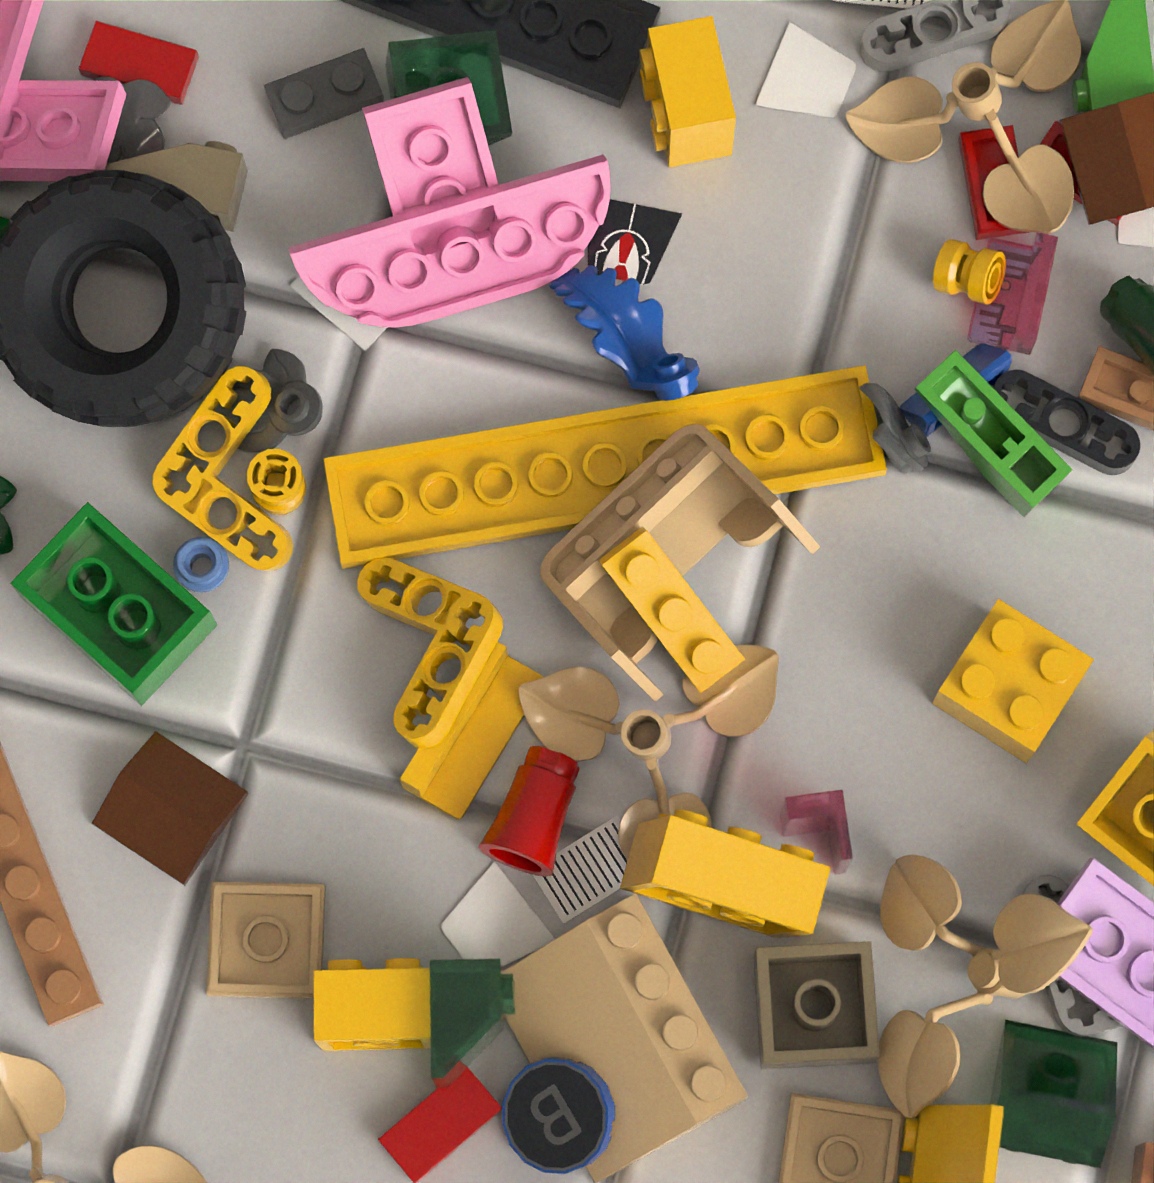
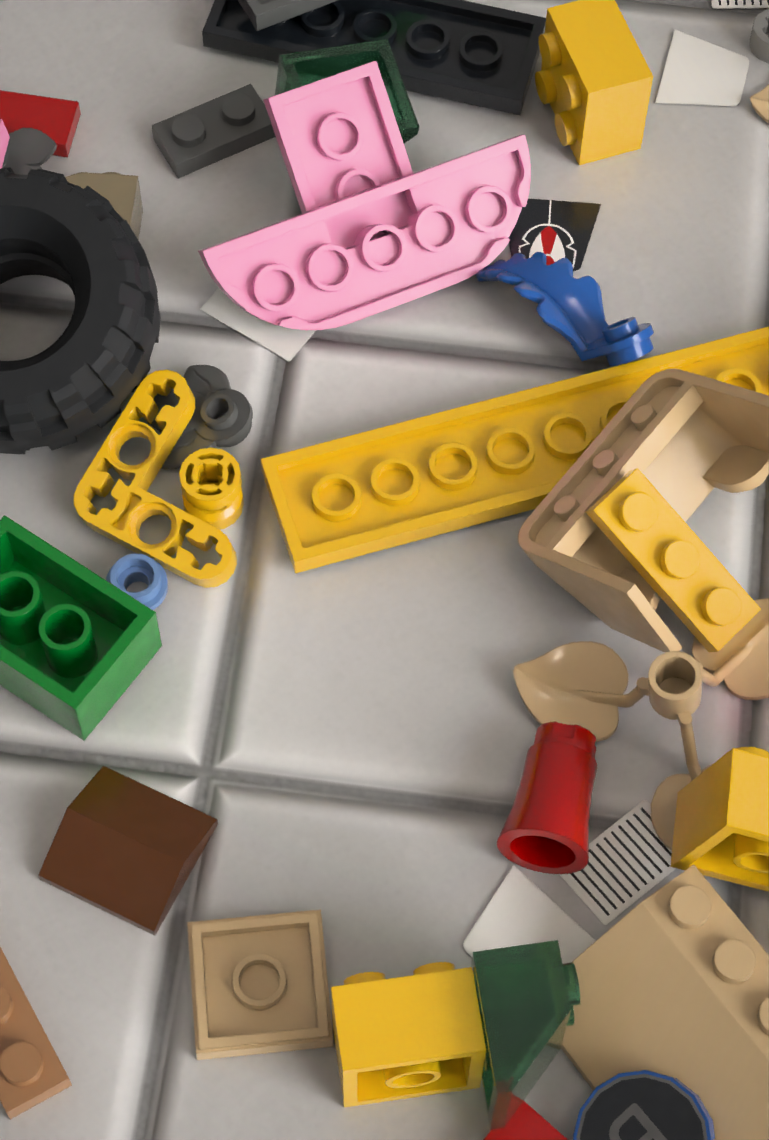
camera: 10 degrees left, 15 degrees down
yellow beam [357,557,503,749] -> none
yellow panel [400,641,543,820] -> none

